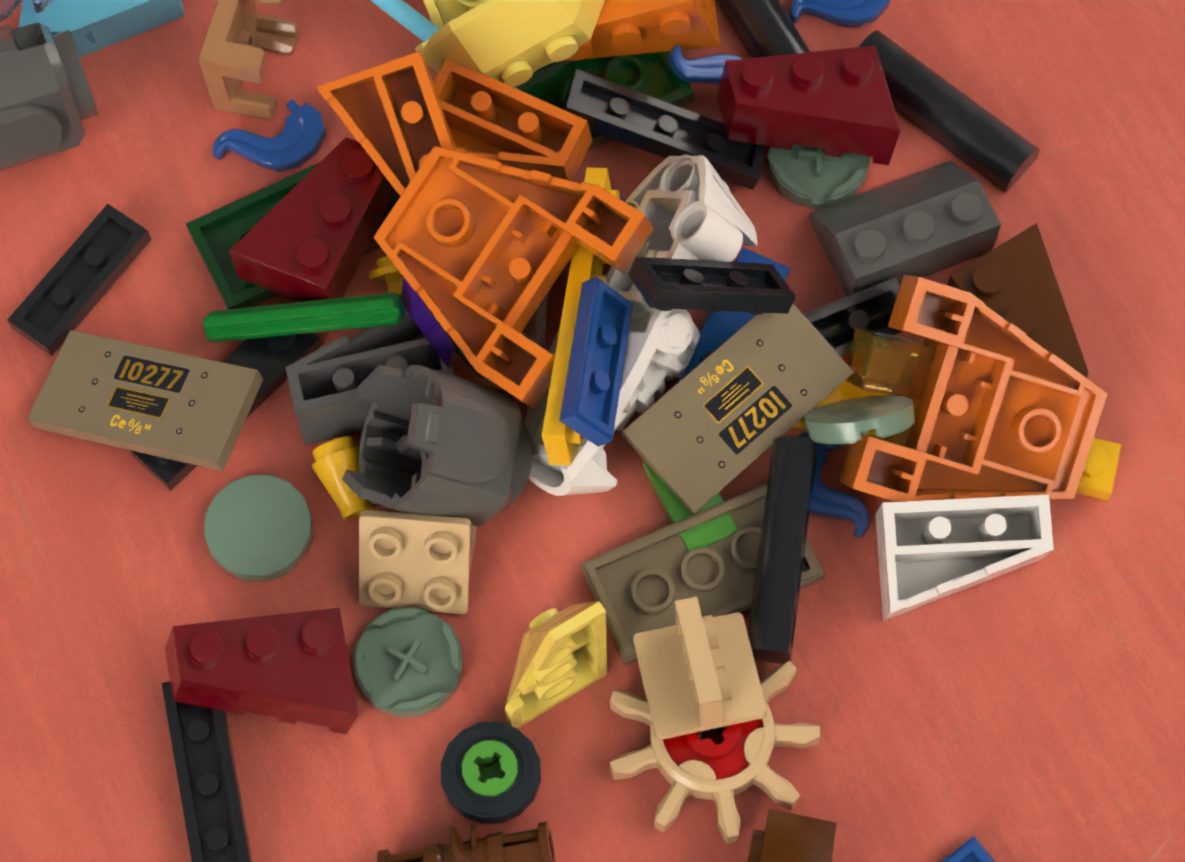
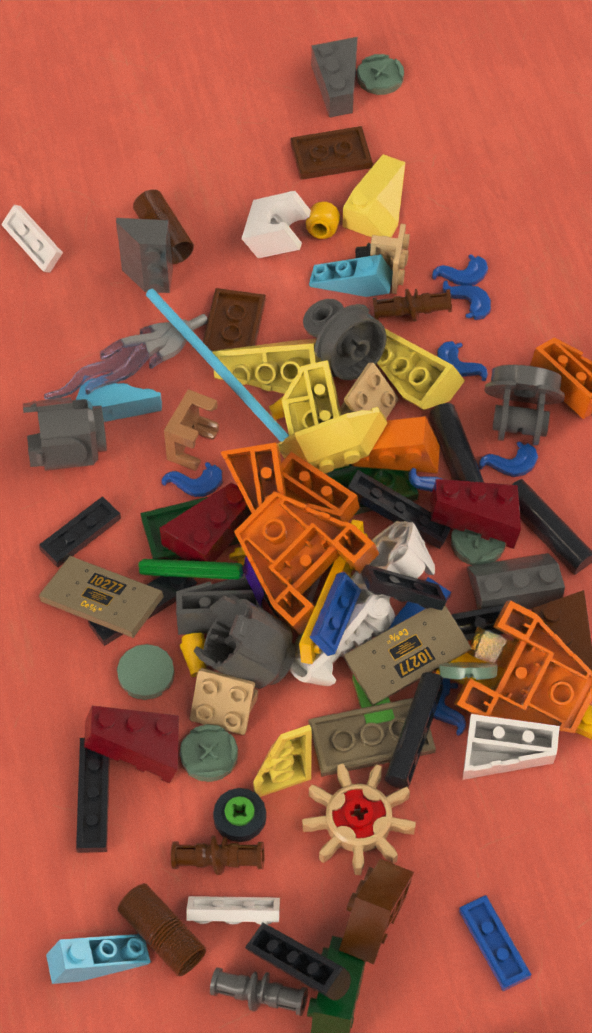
camera: 10 degrees right, 10 degrees down
tan bracket [633,597,767,740] -> none

